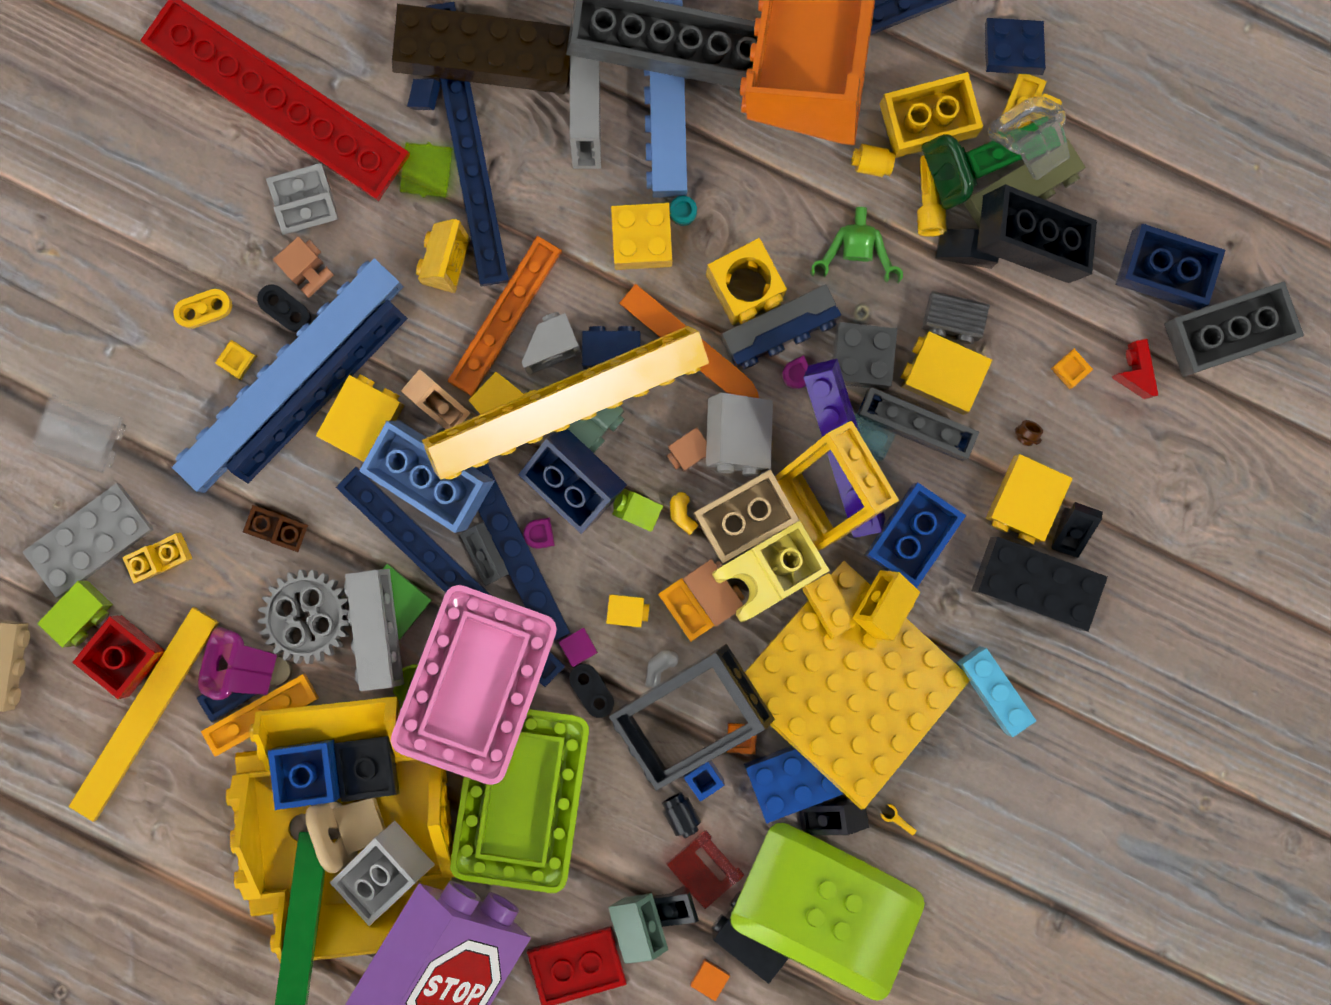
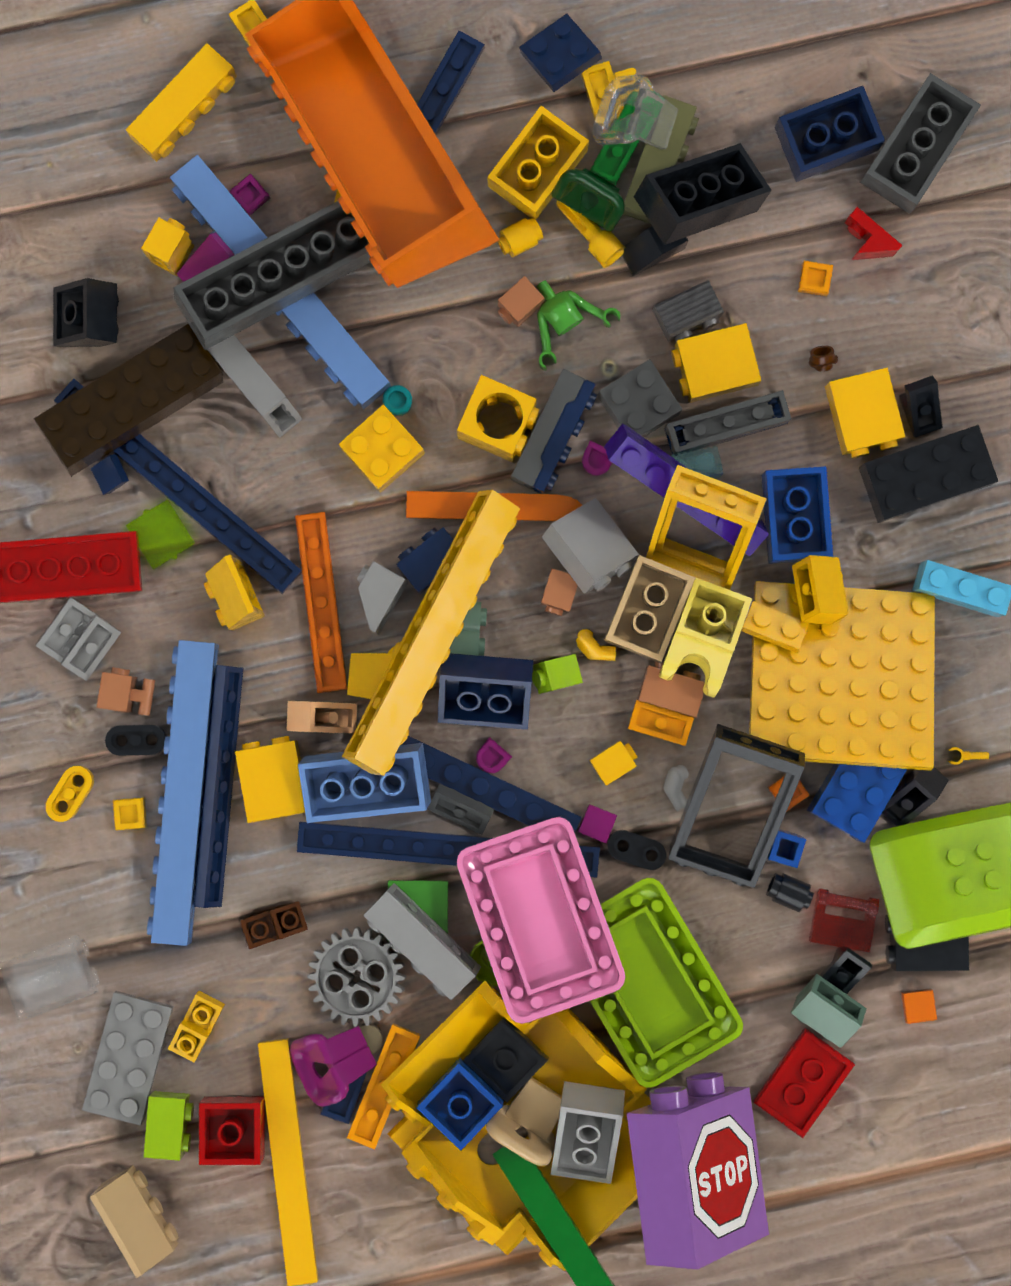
camera: 35 degrees left, 0 degrees up
none -> nougat brick [498,276,545,327]

